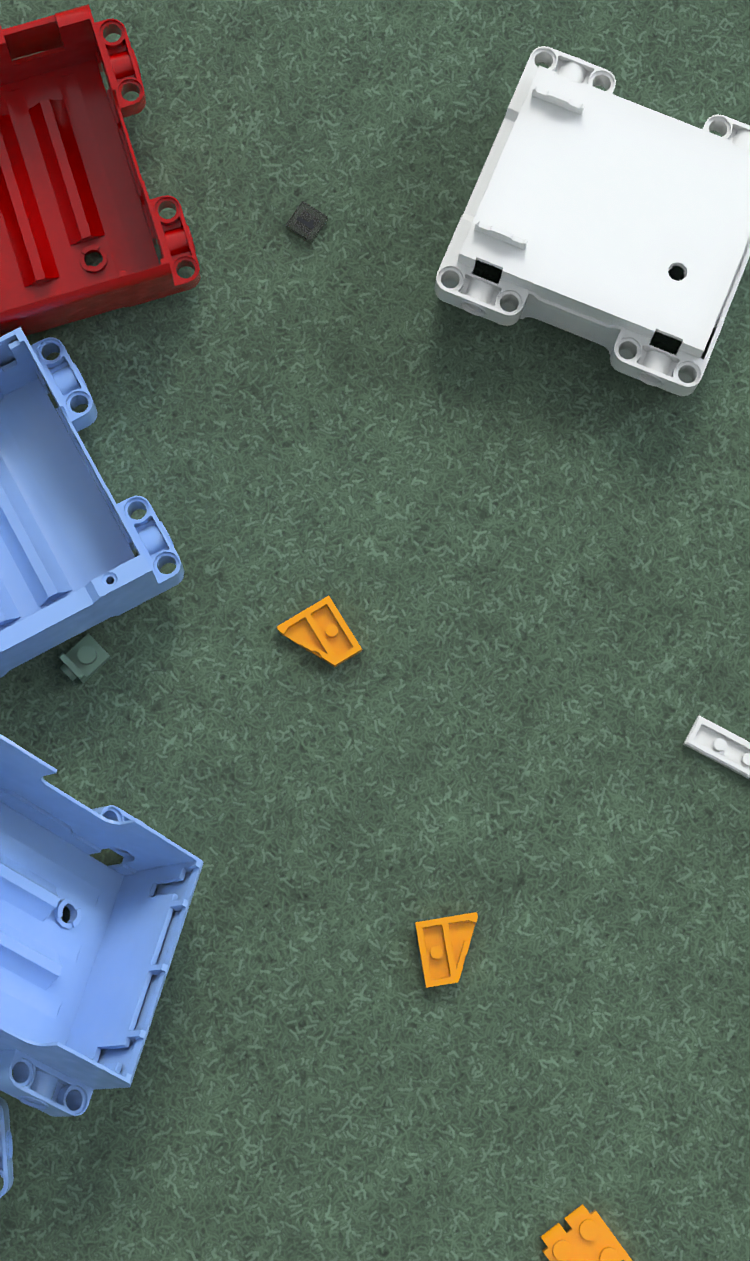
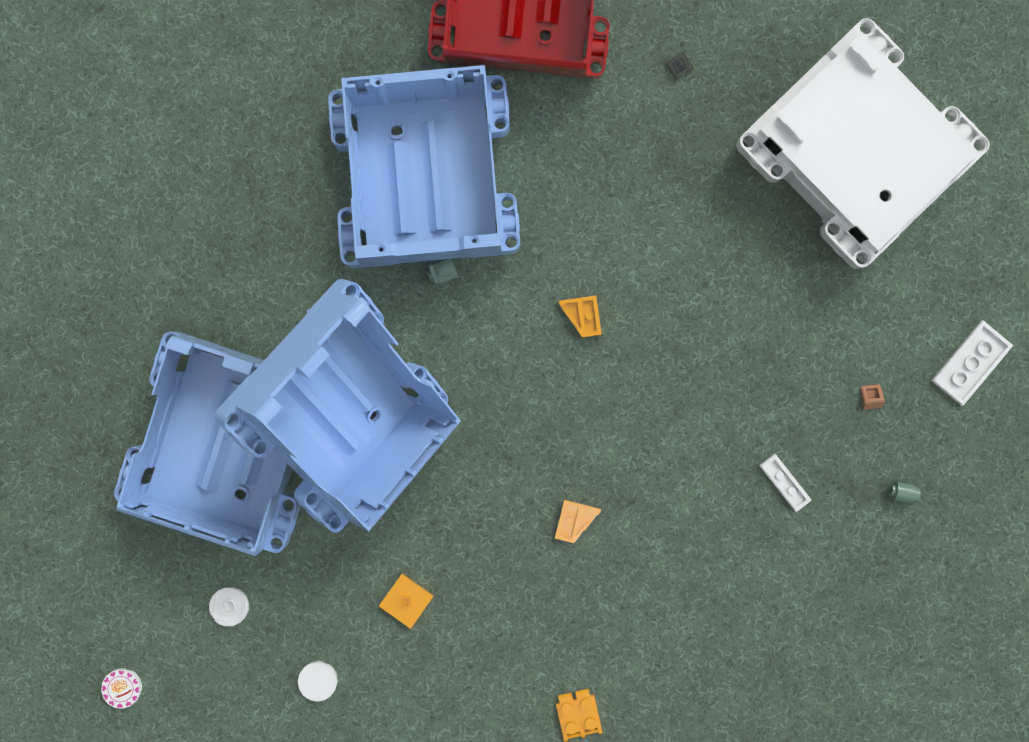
camera: 30 degrees right, 10 degrees up
none -> light orange plate [379,573,434,629]

